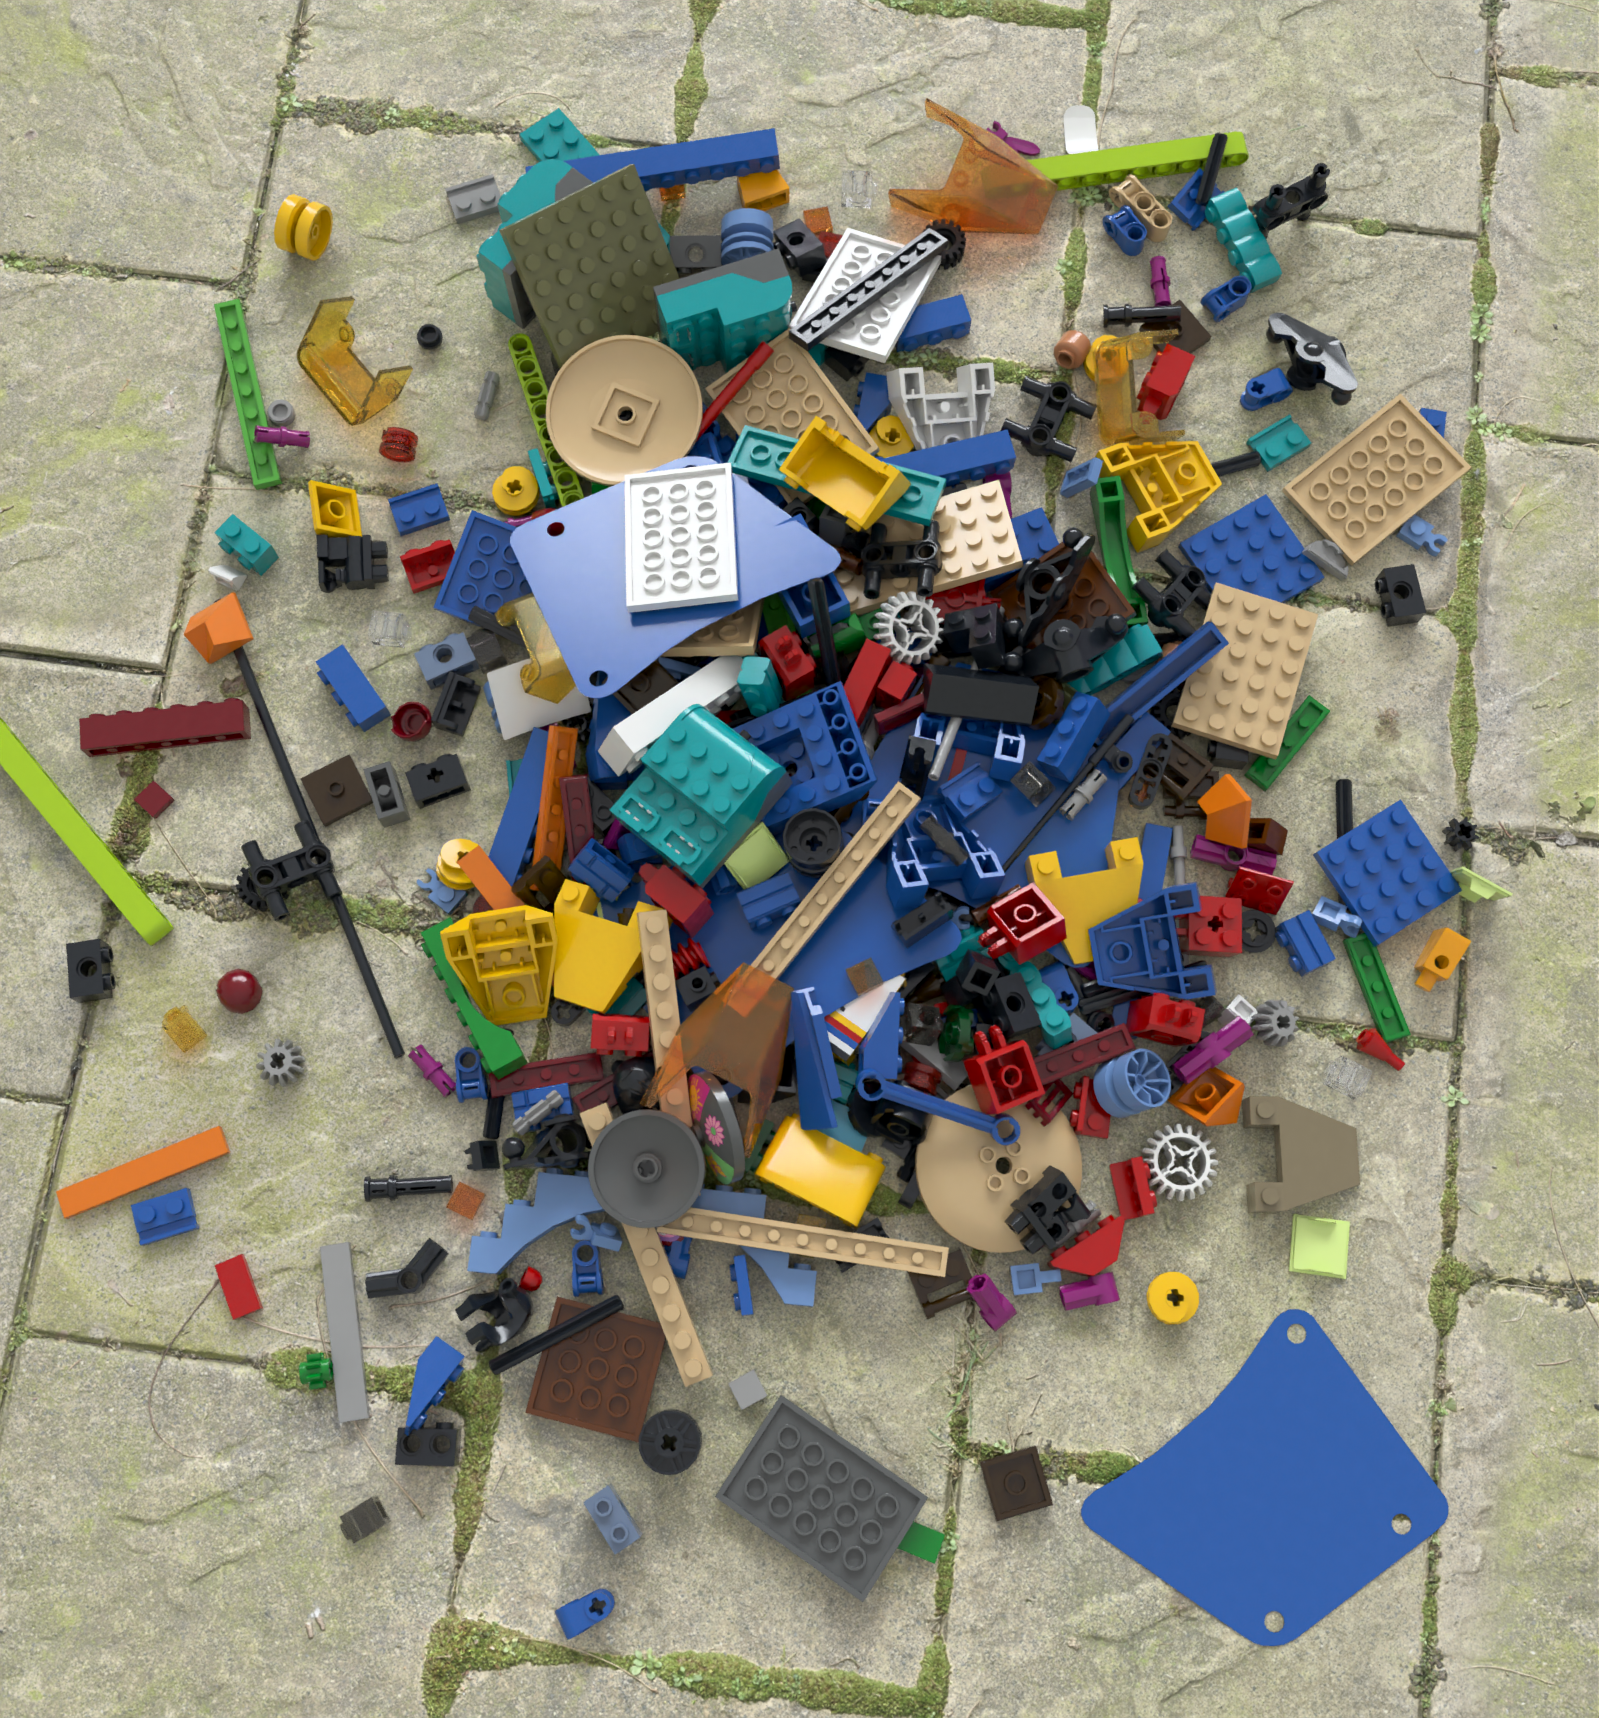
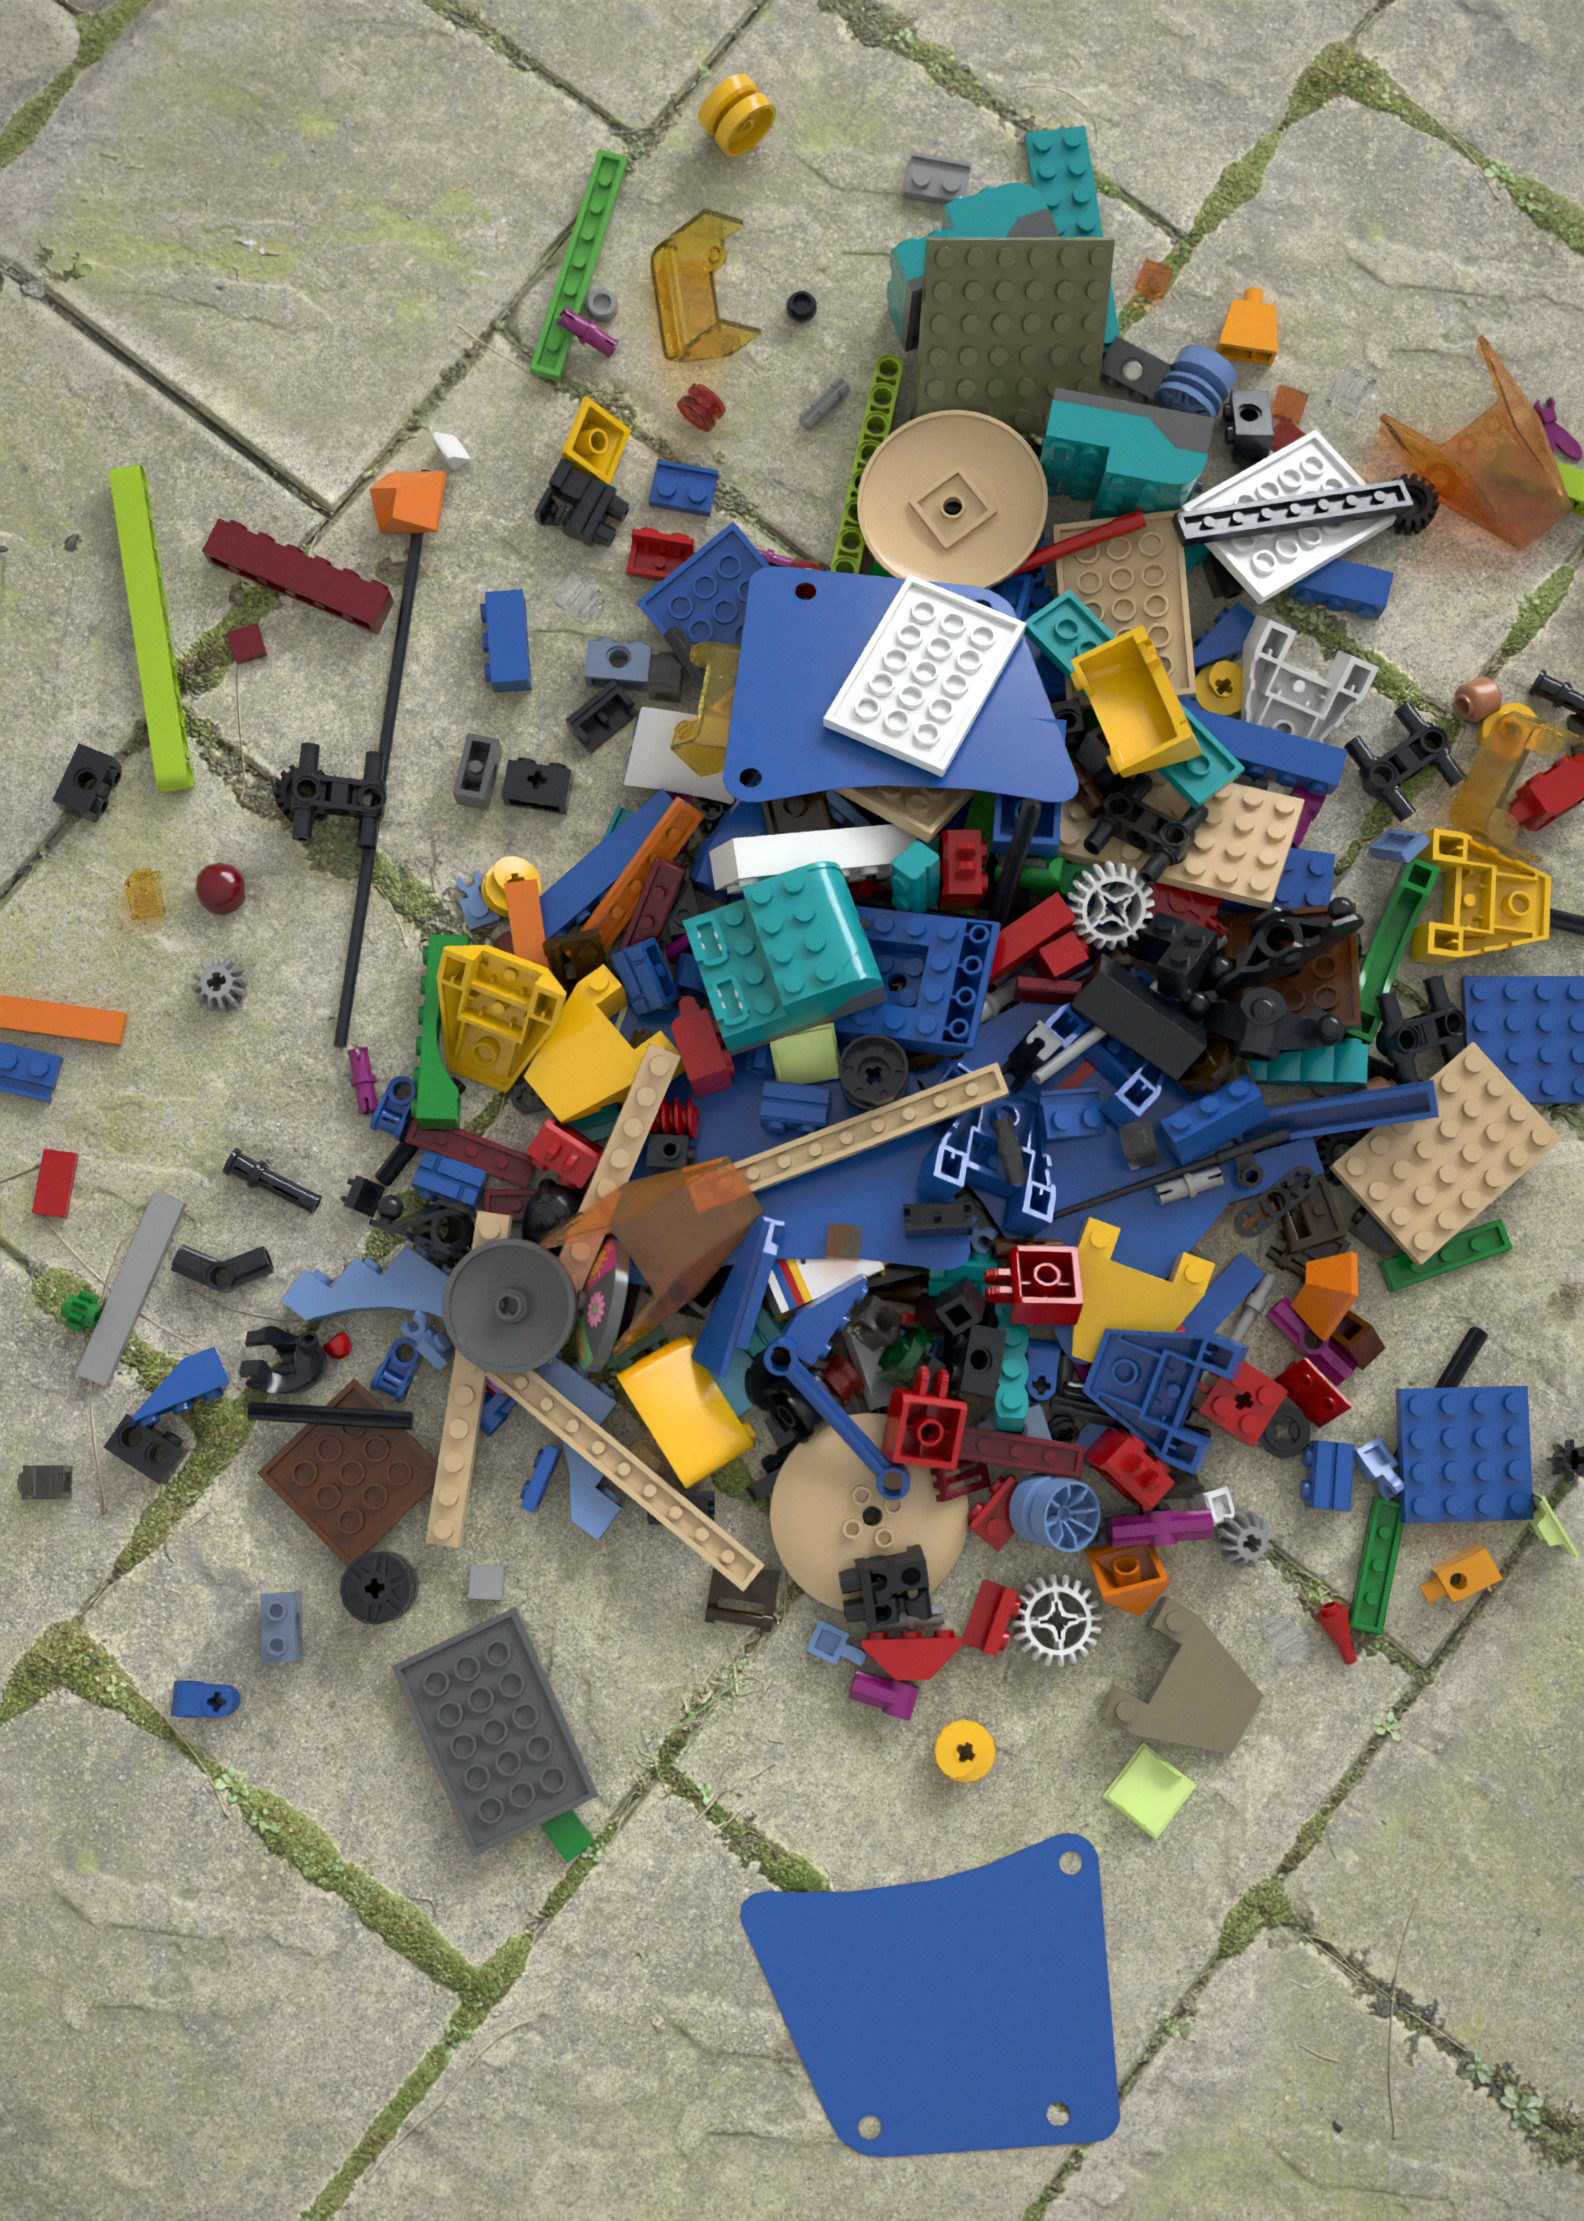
camera: 30 degrees right, 5 degrees up
teal brick [214,514,279,576] -> none
dark brown plate [300,754,373,827] -> none
dark red hair [391,702,432,742] -> none
clear orange tile [446,1181,486,1220] -> none
yellow piece [492,466,540,516] -> none
light grey axle [512,1090,564,1135] -> none
blue brick [525,128,780,192] -> none
teal plate [528,448,559,509] -> none
magenta piece [966,1274,1017,1332] -> none
dark brown plate [979,1445,1053,1521] -> none

